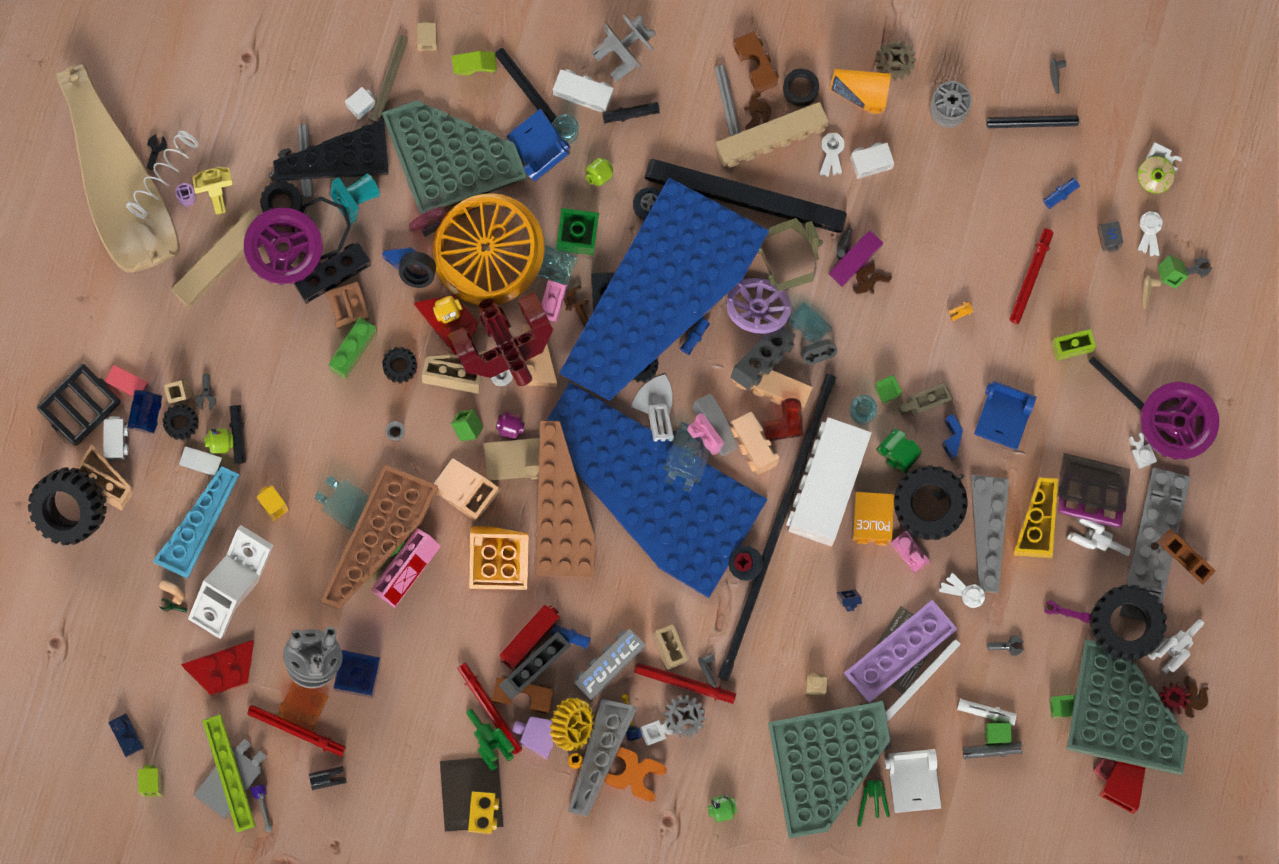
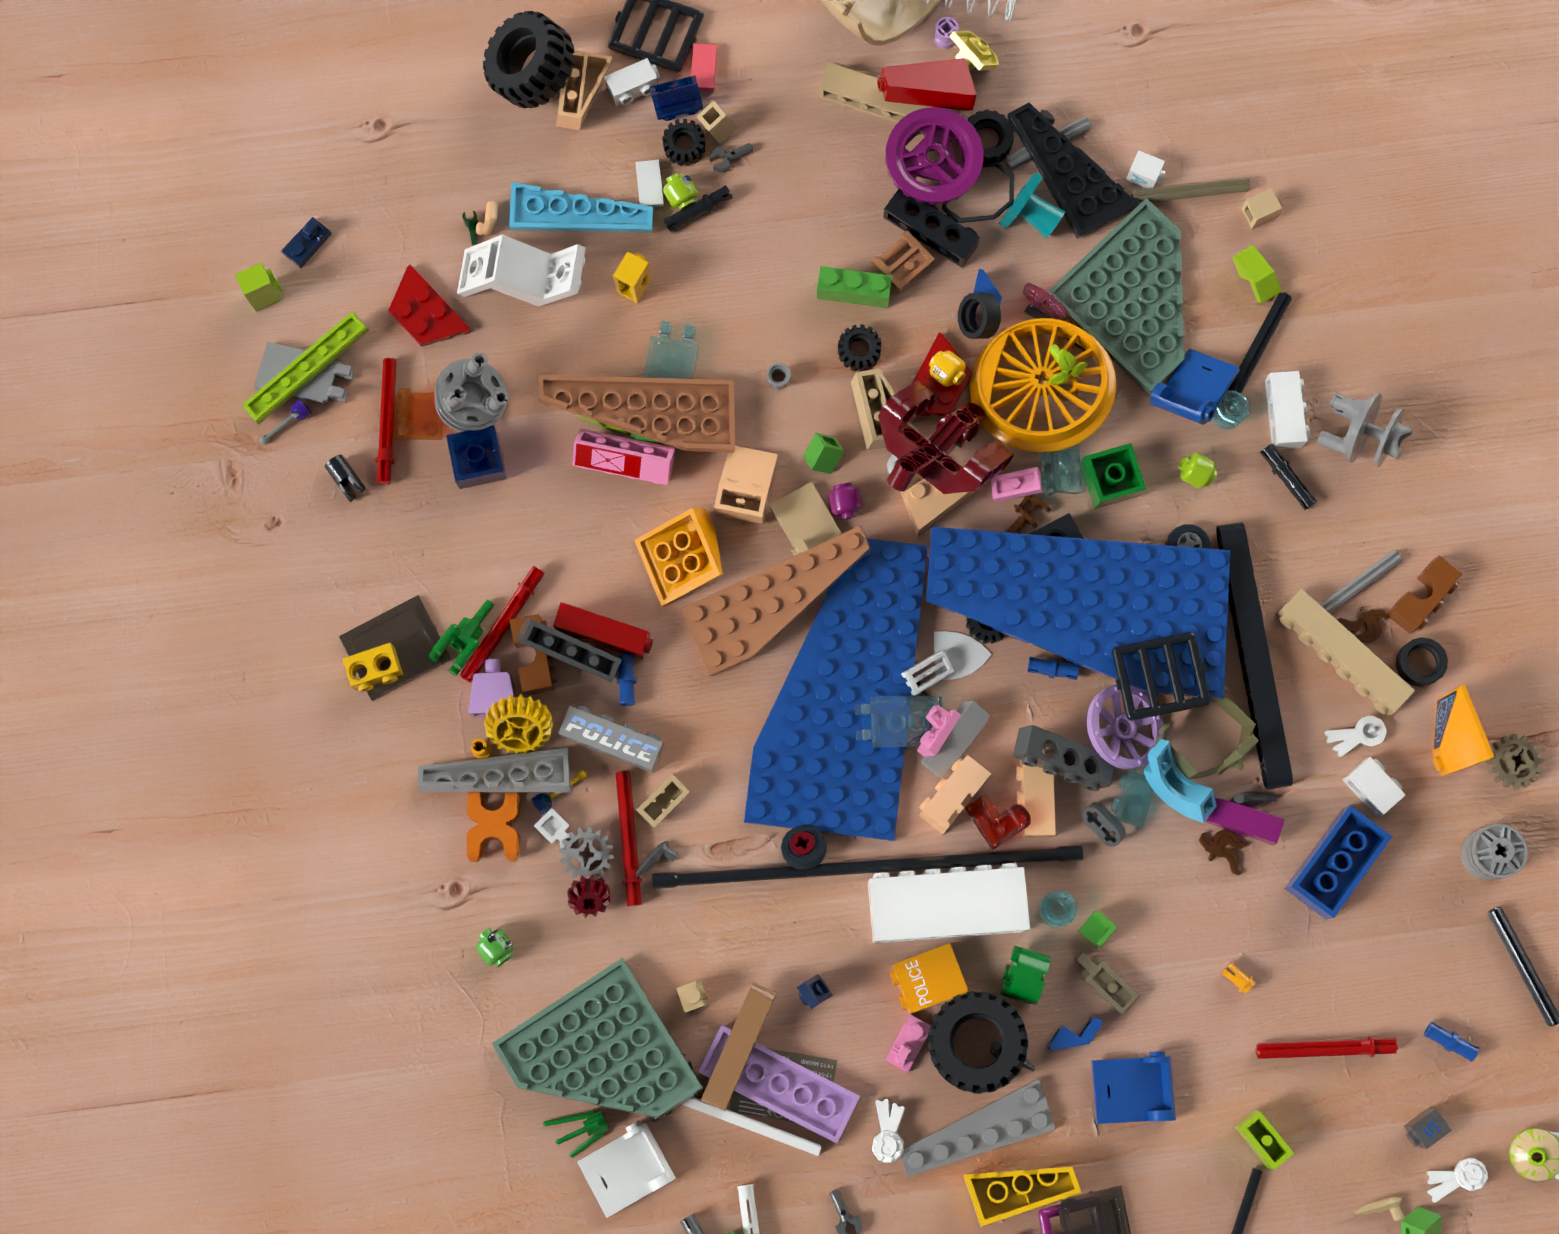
camera: 75 degrees right, 0 degrees up
none -> dark red gear [567,874,611,919]
none -> medium nougat beam [701,982,777,1111]
none -> slope [877,58,977,111]
none -> lime plant [1048,344,1087,385]
none -> black bar [1112,632,1211,721]
none -> medium azure arch [1143,739,1217,823]
none -> blue brick [1285,805,1393,920]

